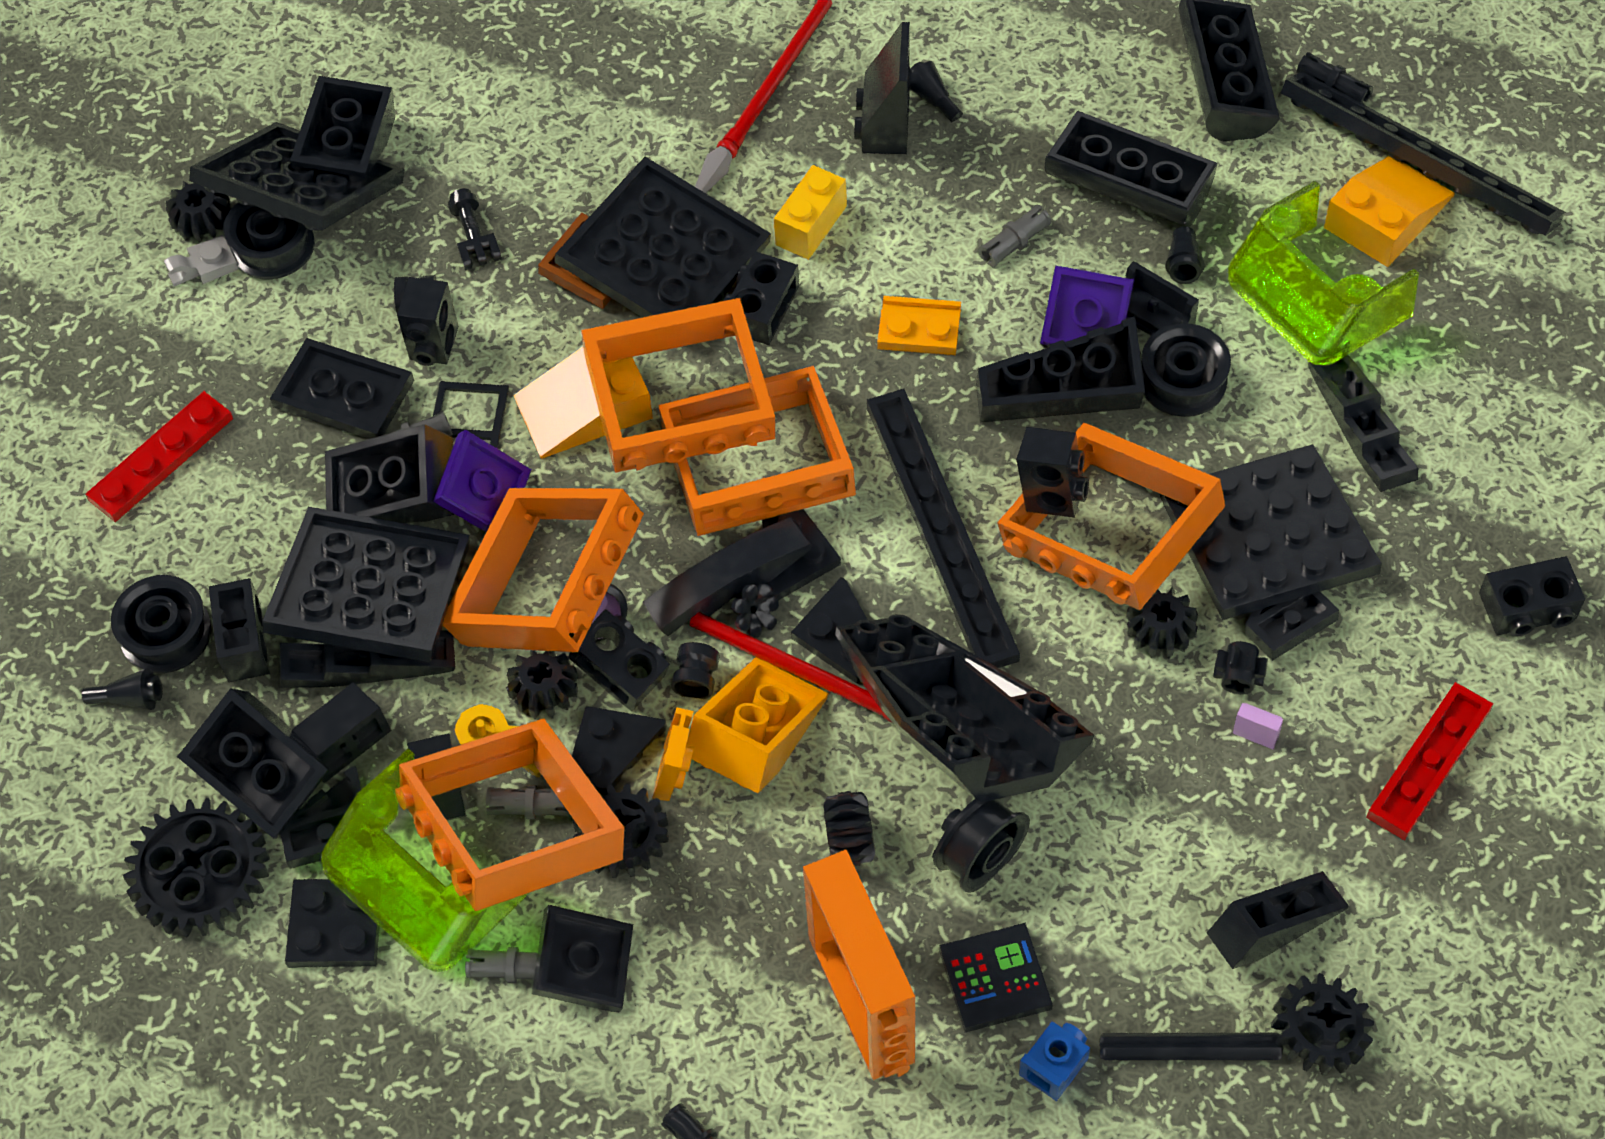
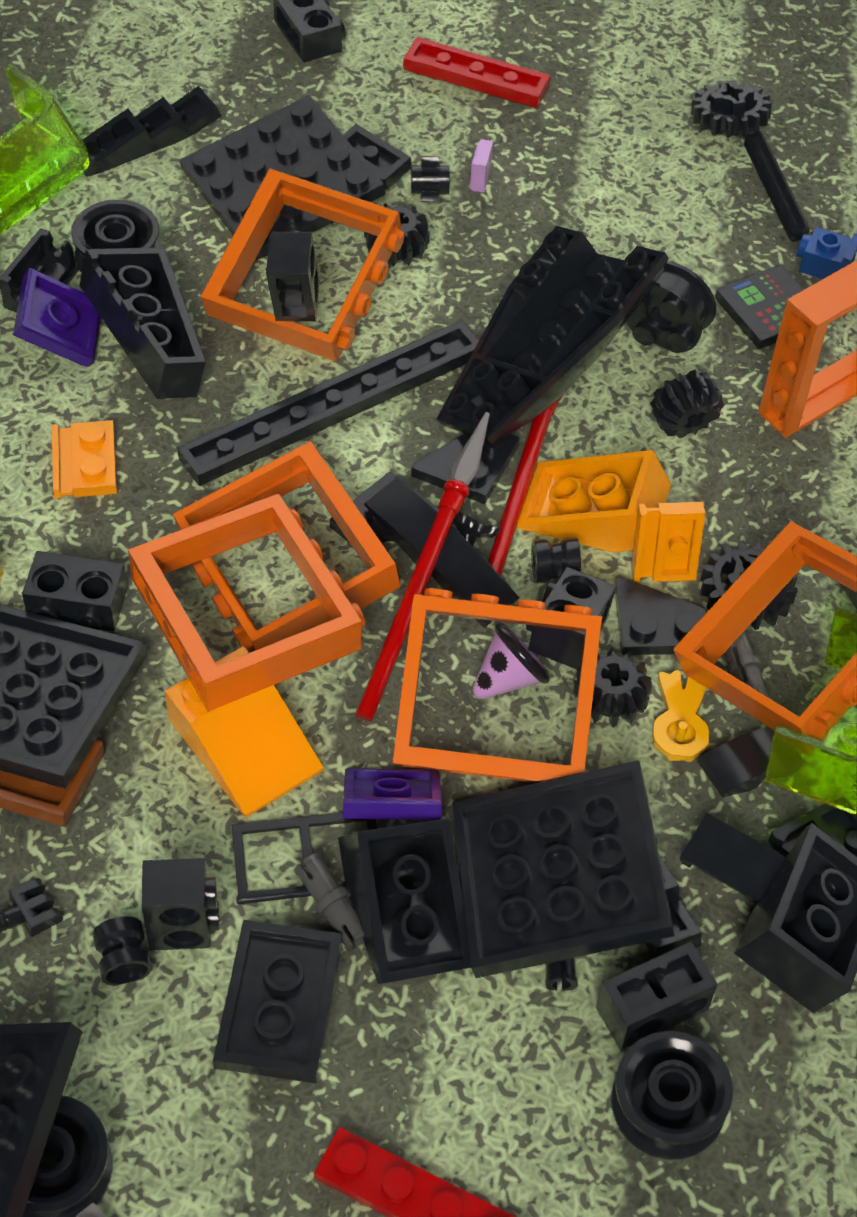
camera: 110 degrees left, 5 degrees down
black cone [82,668,163,710] -> none
black slope [1207,871,1349,969] -> none
none -> red piece [355,412,490,722]

